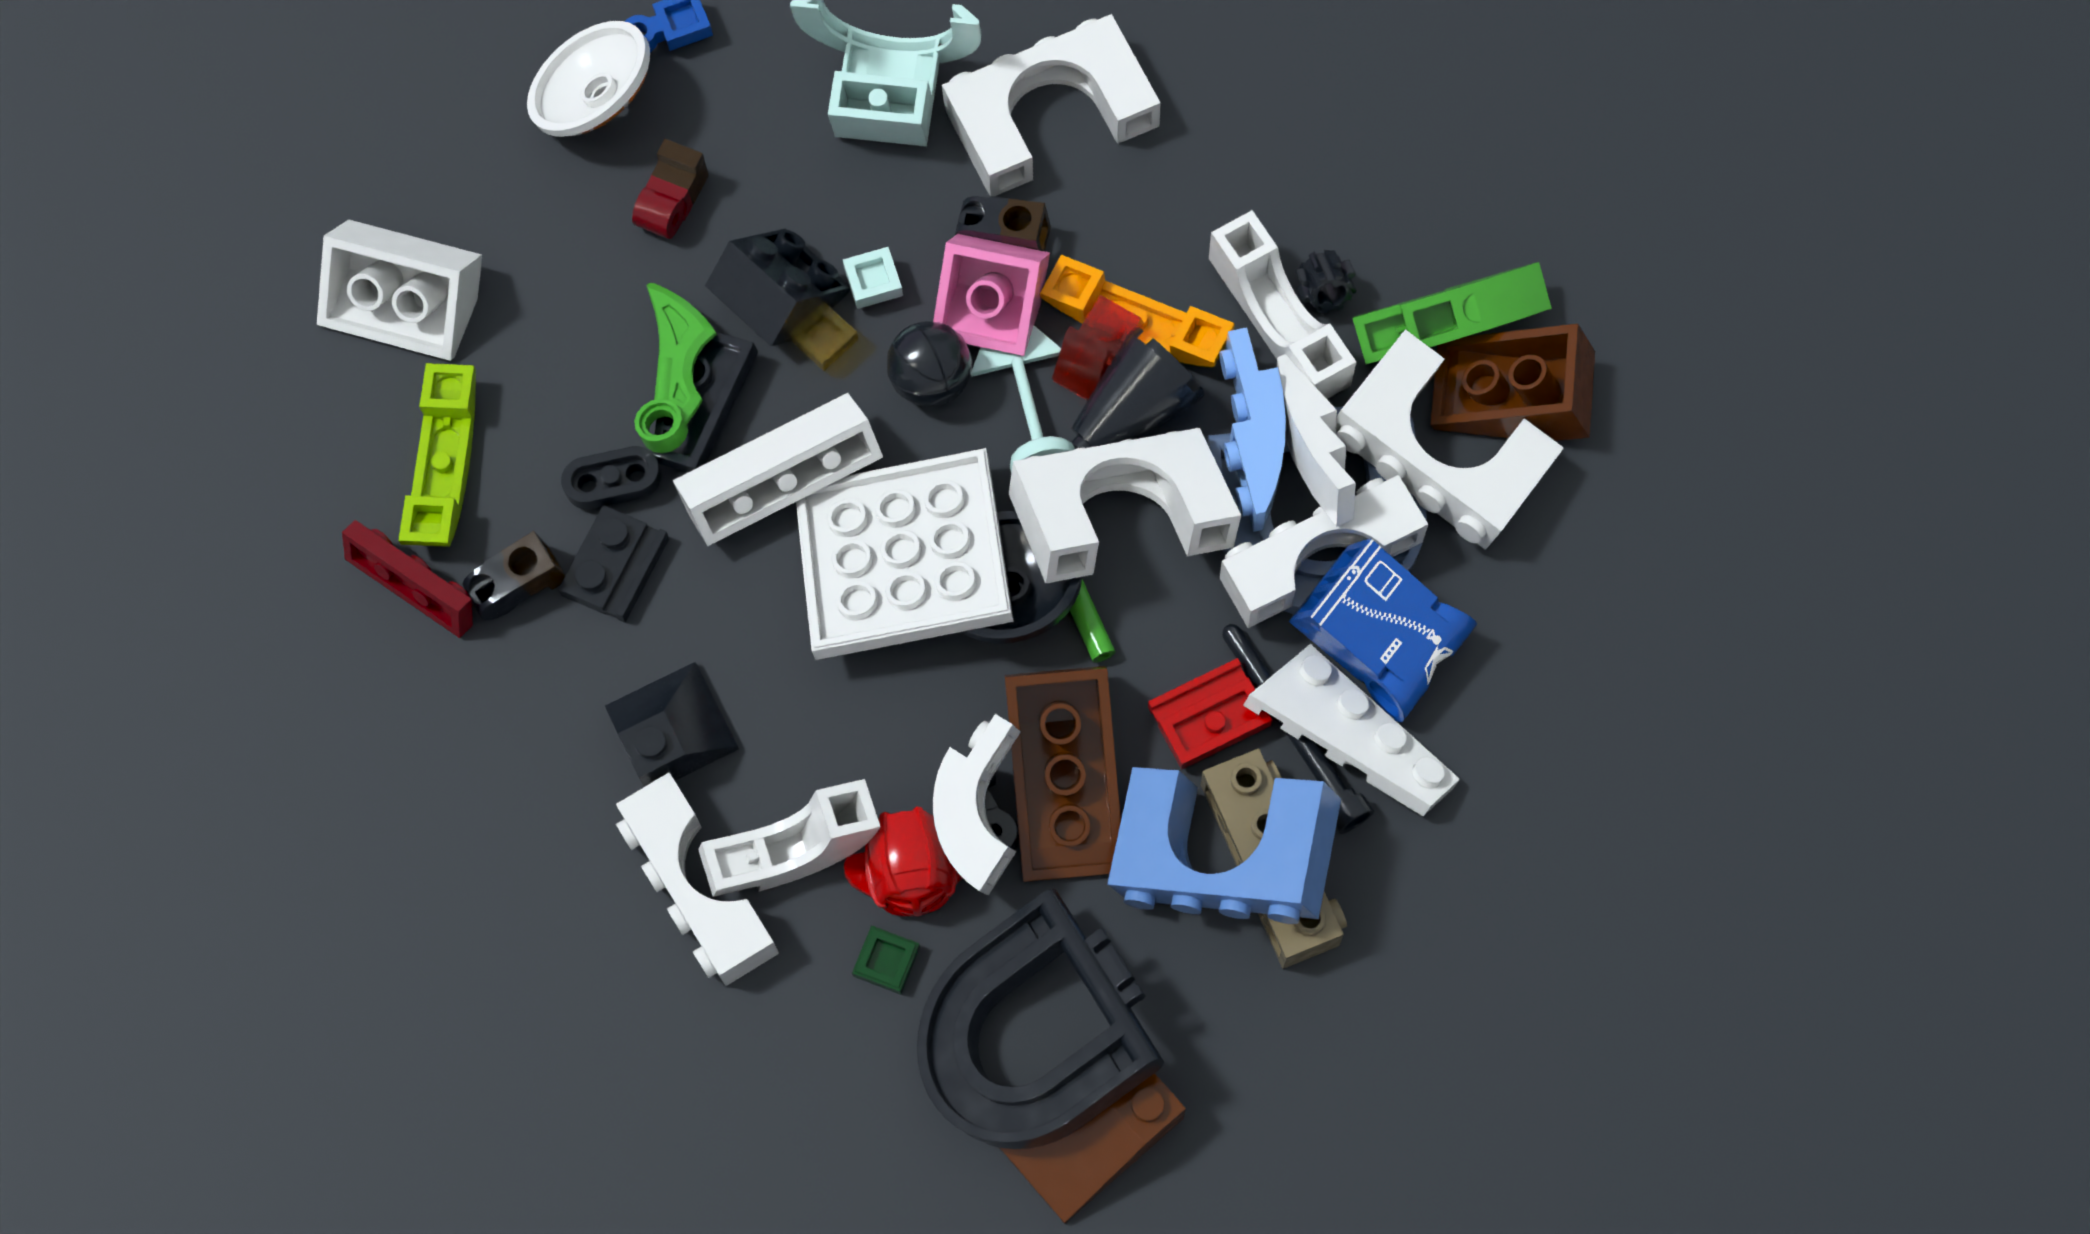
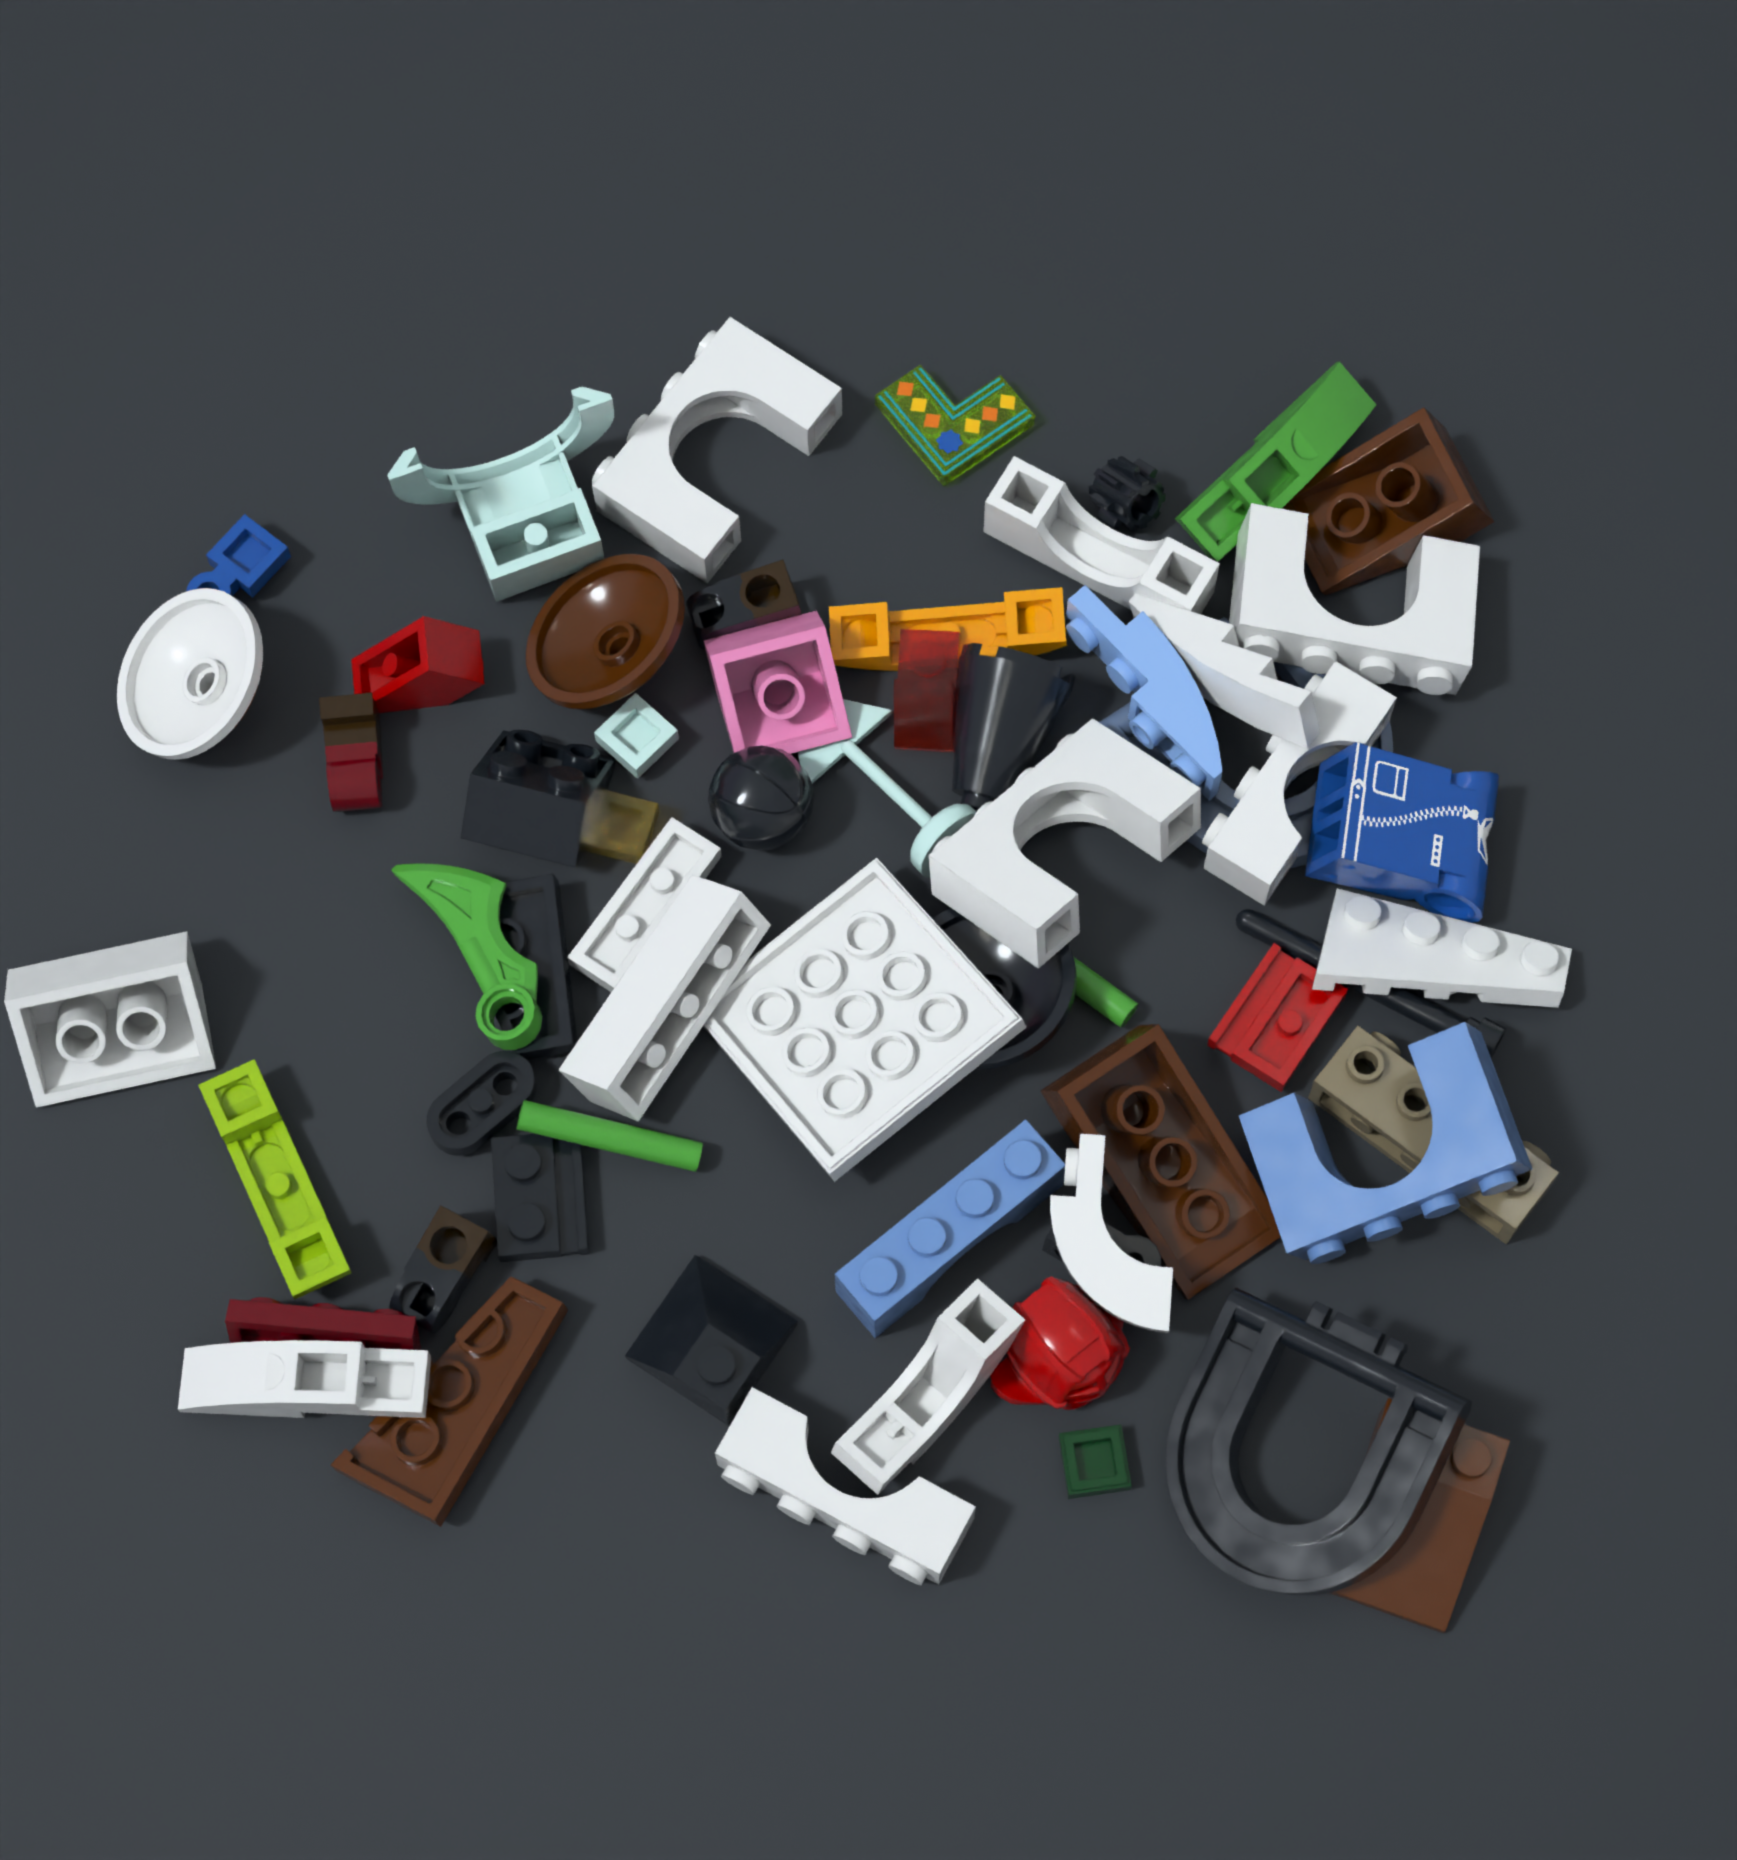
camera: 30 degrees left, 0 degrees up
none -> white slope [178,1340,431,1418]
none -> reddish brown wing [331,1276,568,1527]
none -> red slope [351,616,485,713]
none -> bright green piece [516,1100,703,1172]
none -> reddish brown dish [526,554,685,709]
none -> white plate [567,817,722,992]
none -> medium blue arch [835,1119,1065,1338]
none -> clear neon green tile [875,364,1035,487]

